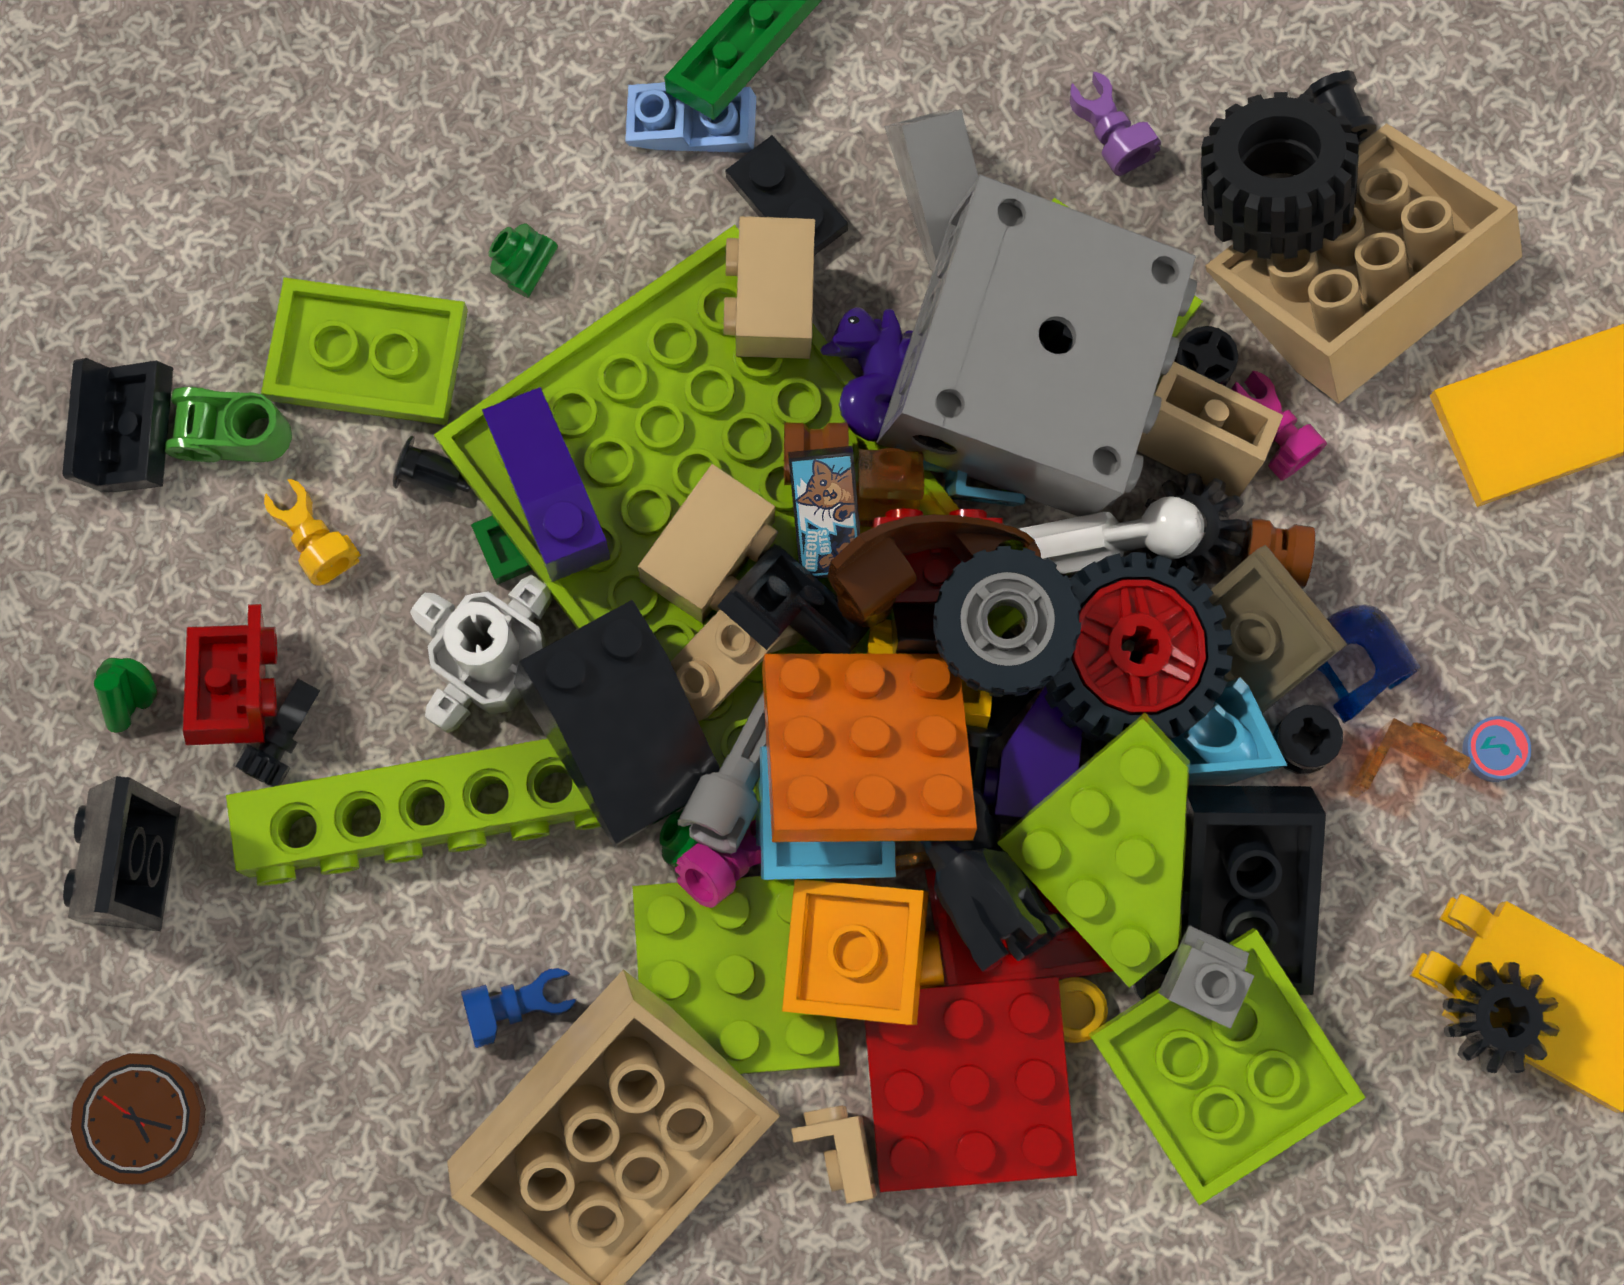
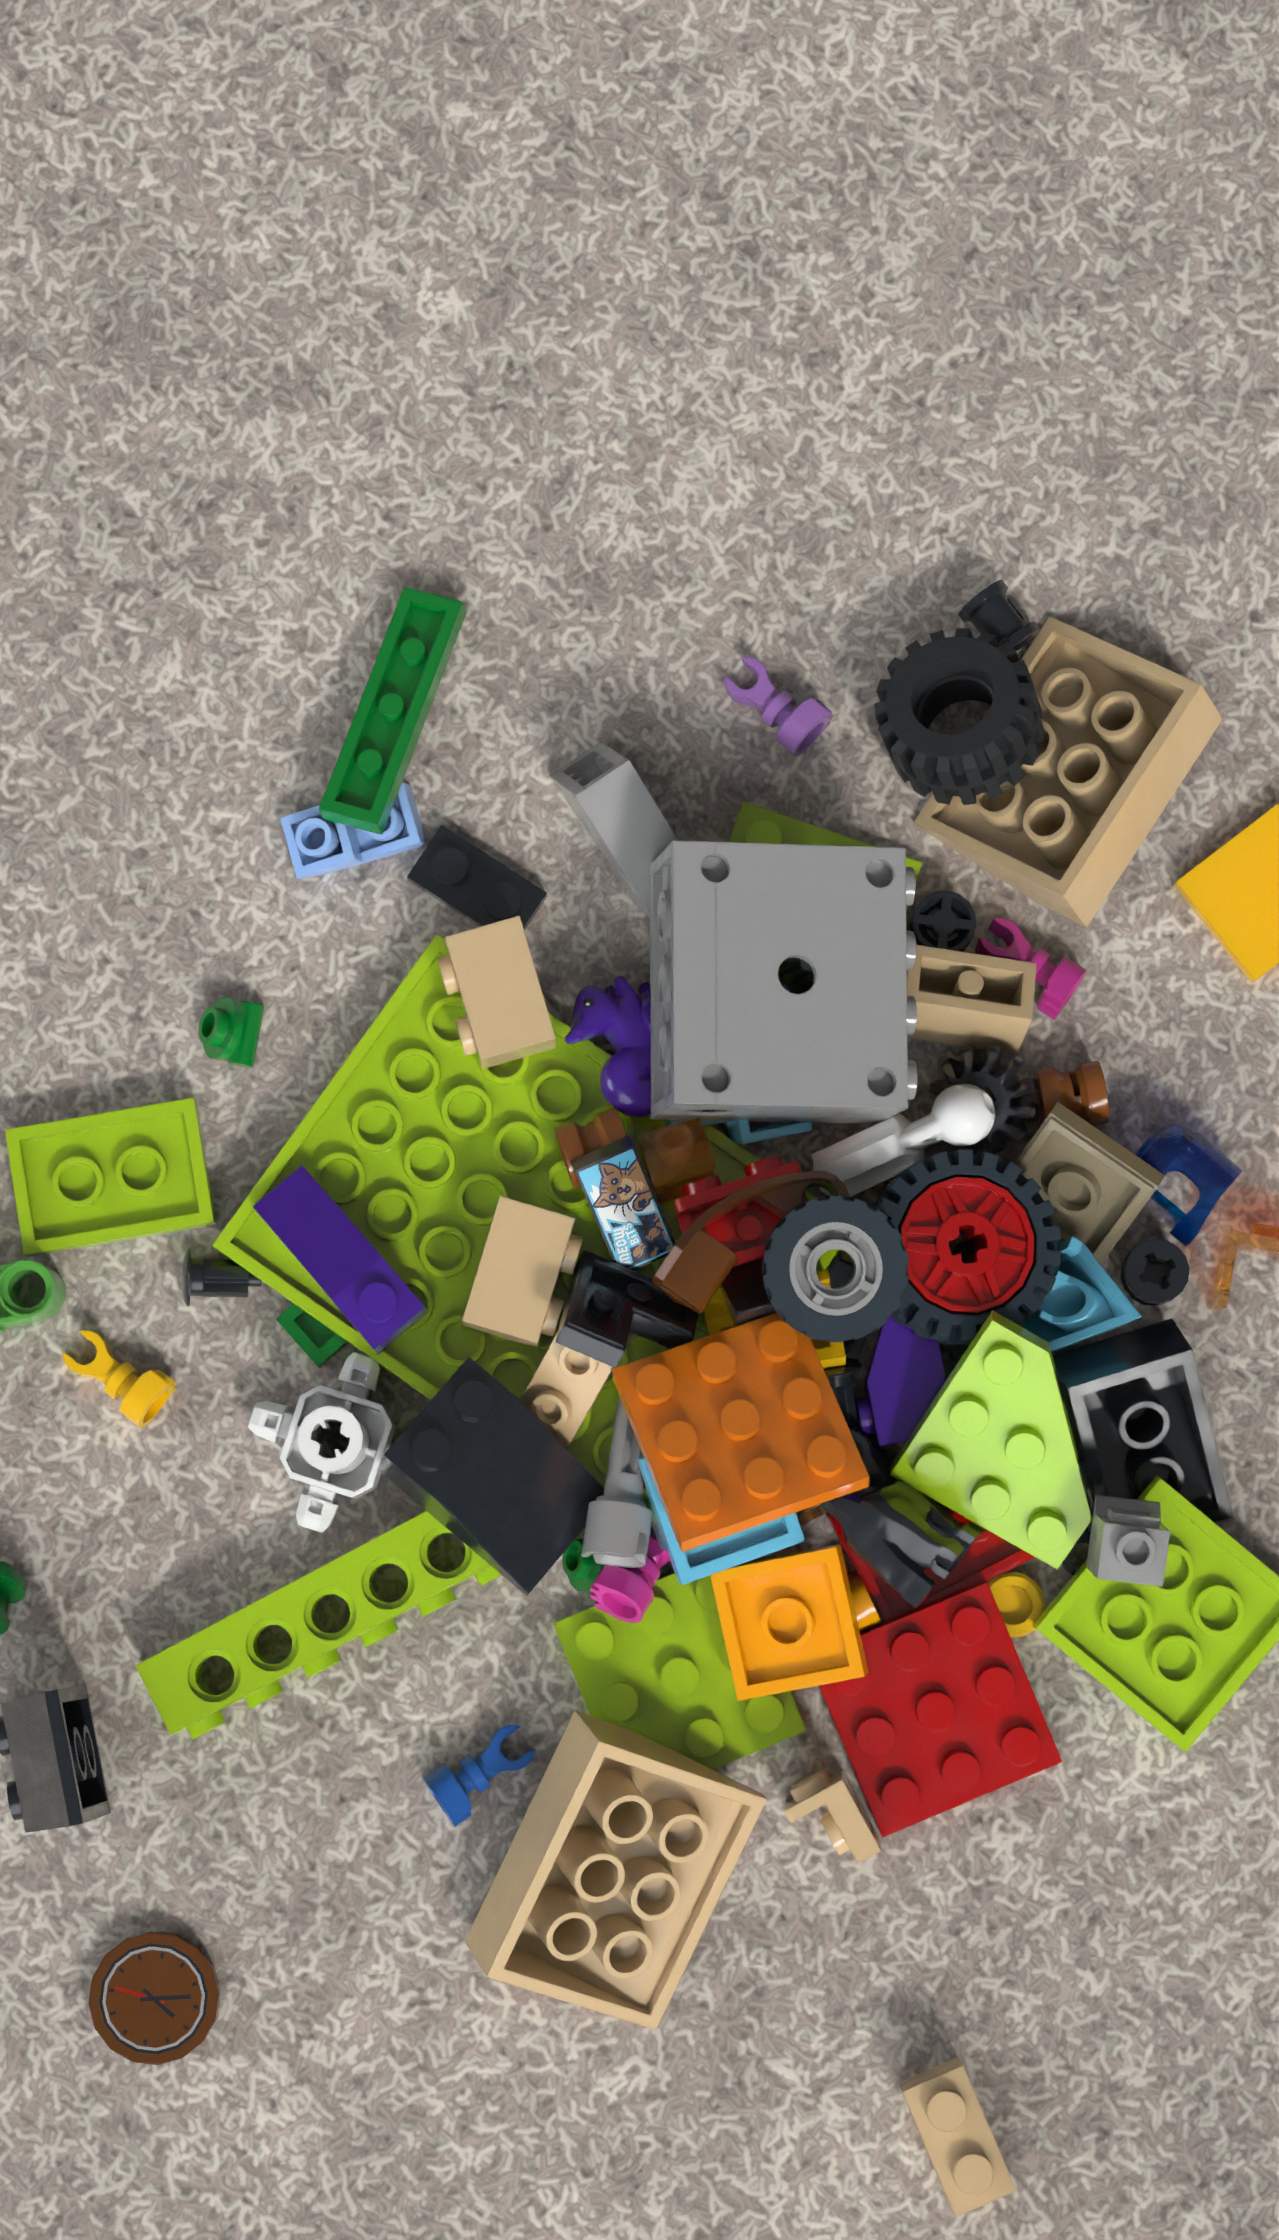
camera: 15 degrees left, 5 degrees up
red bracket [183,604,278,745] -> none
black piece [233,678,320,787] -> none

